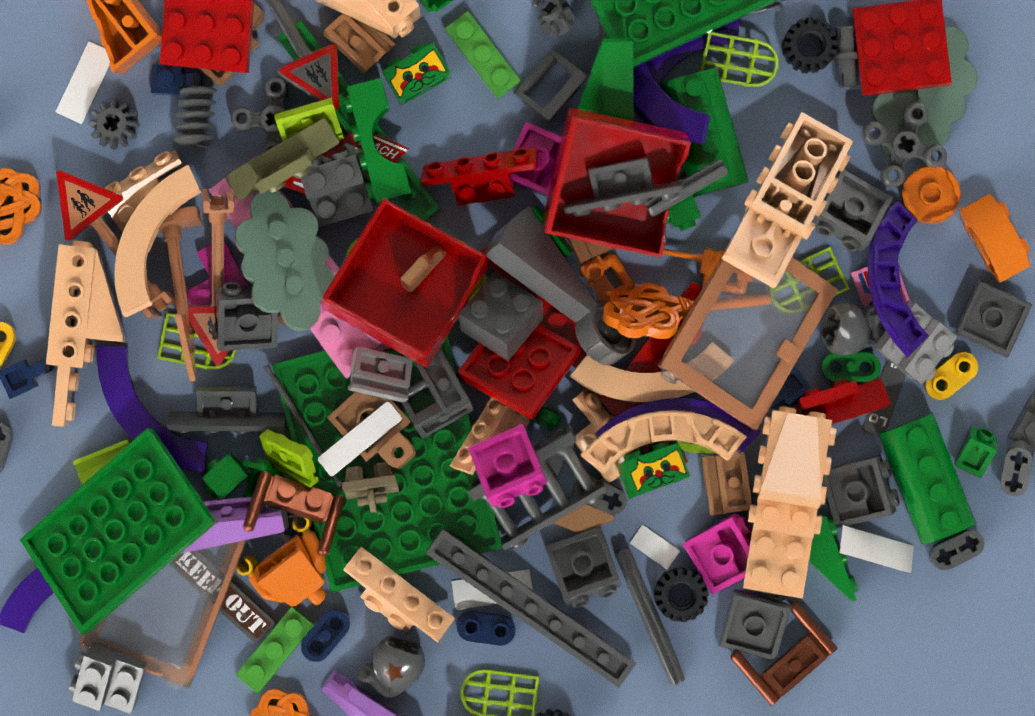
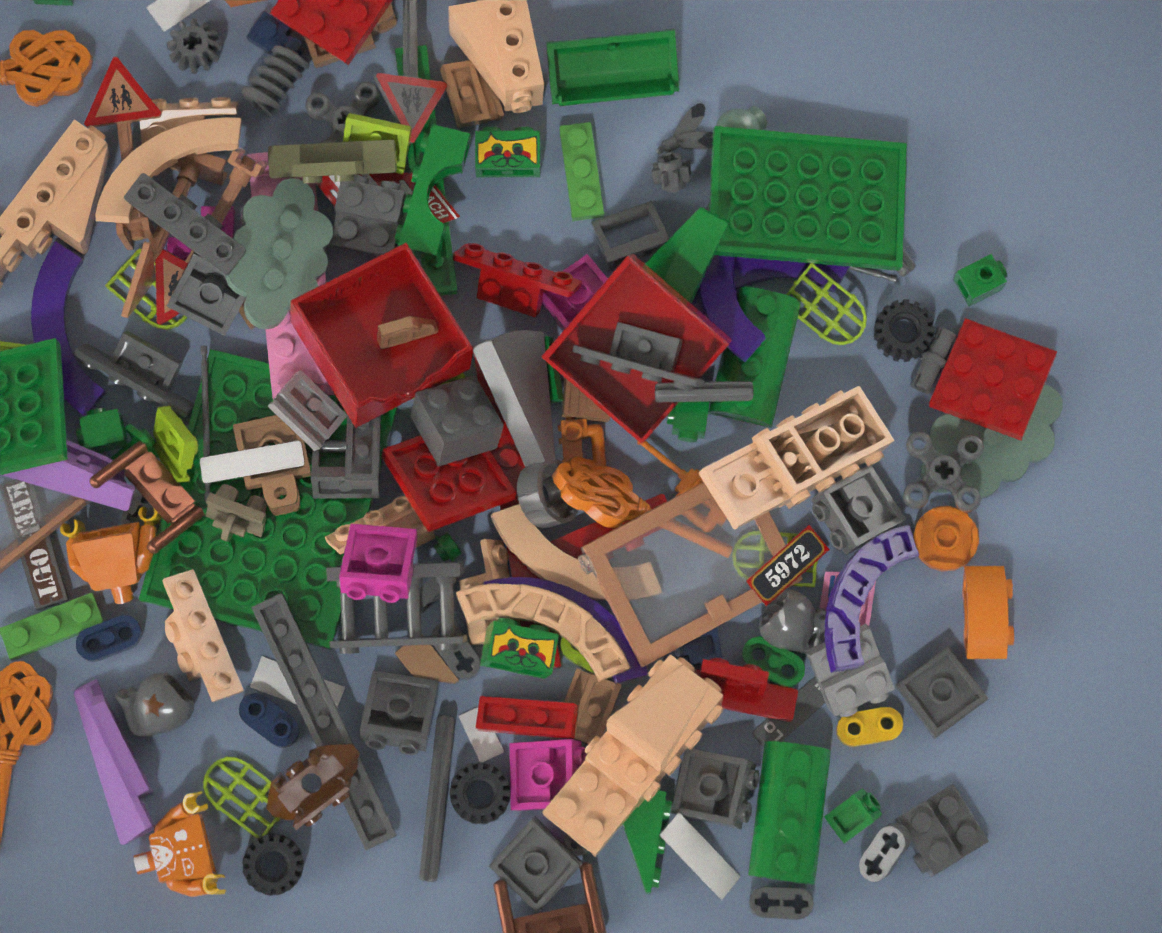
camera: 30 degrees right, 10 degrees down
none -> dark grey bracket [124,173,246,275]
none -> reddish brown piece [266,744,360,830]
none -> red plate [475,696,579,739]
none -> sticker [746,525,830,607]

